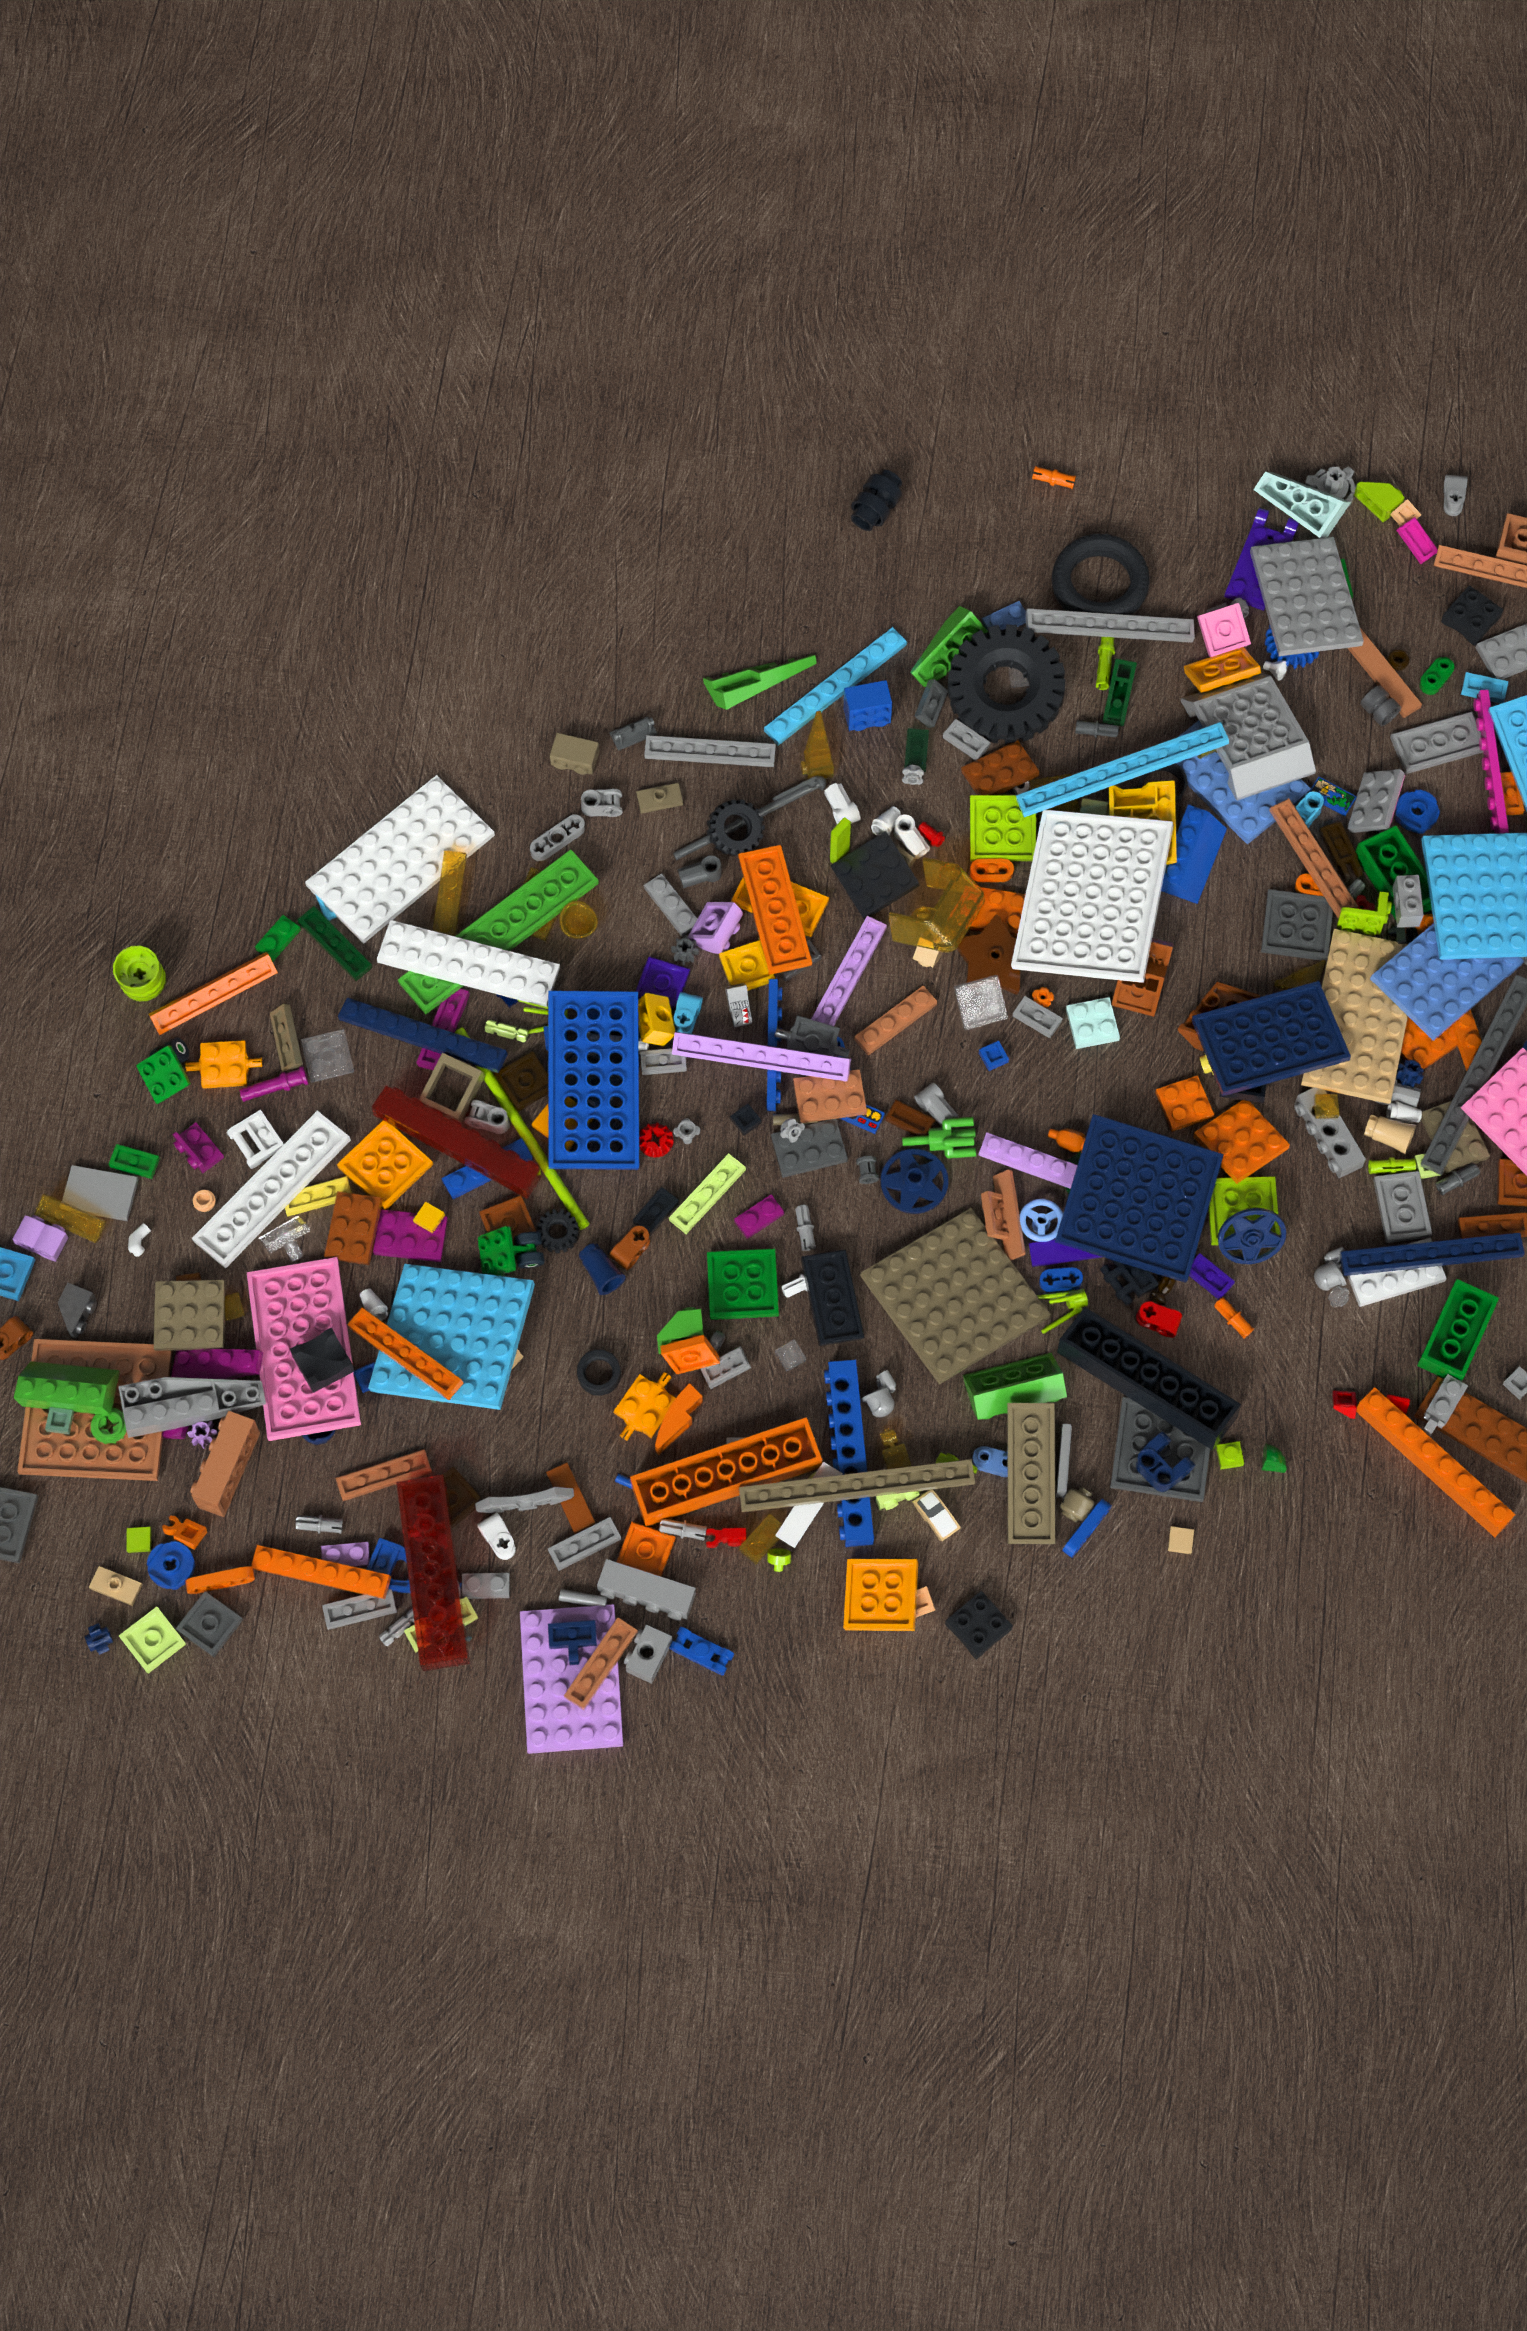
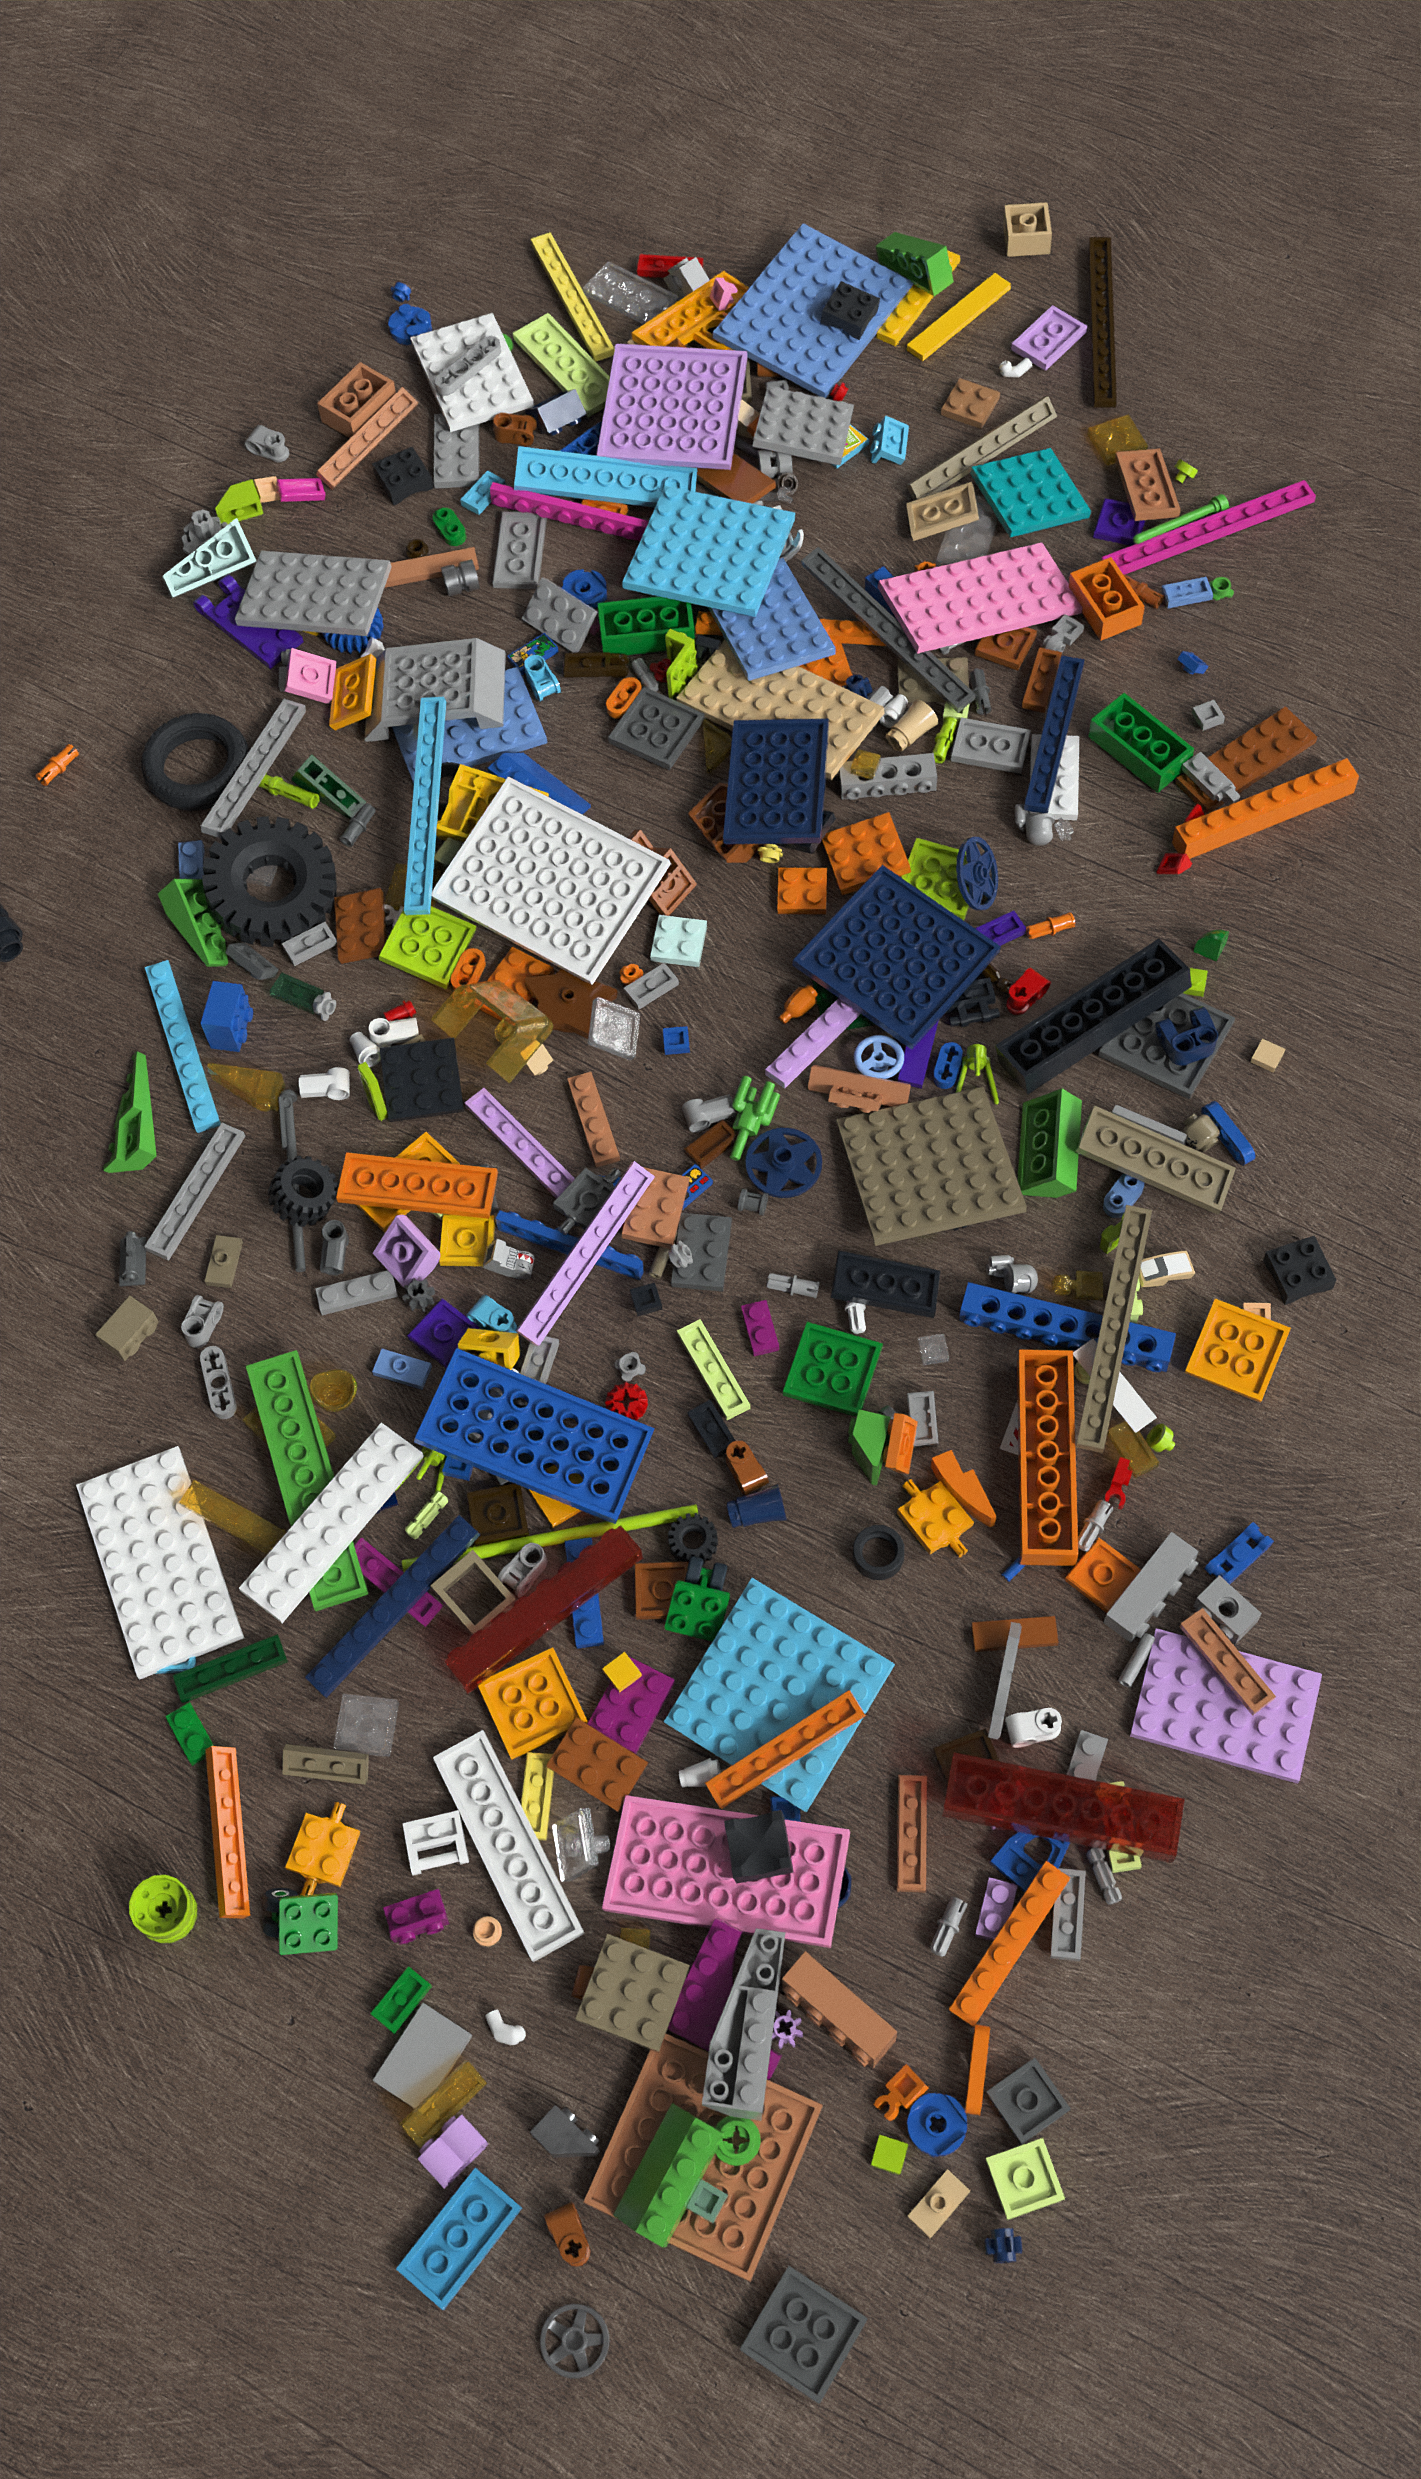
camera: 65 degrees left, 5 degrees down
magenta pin [239,1065,309,1102] -> none
light grey plate [548,1517,621,1571] -> none
dark blue plate [548,1620,597,1665] -> none
nougat tile [1269,798,1358,918] -> none
light grey brick [1393,875,1424,928] -> none
none -> medium blue plate [372,1349,432,1390]

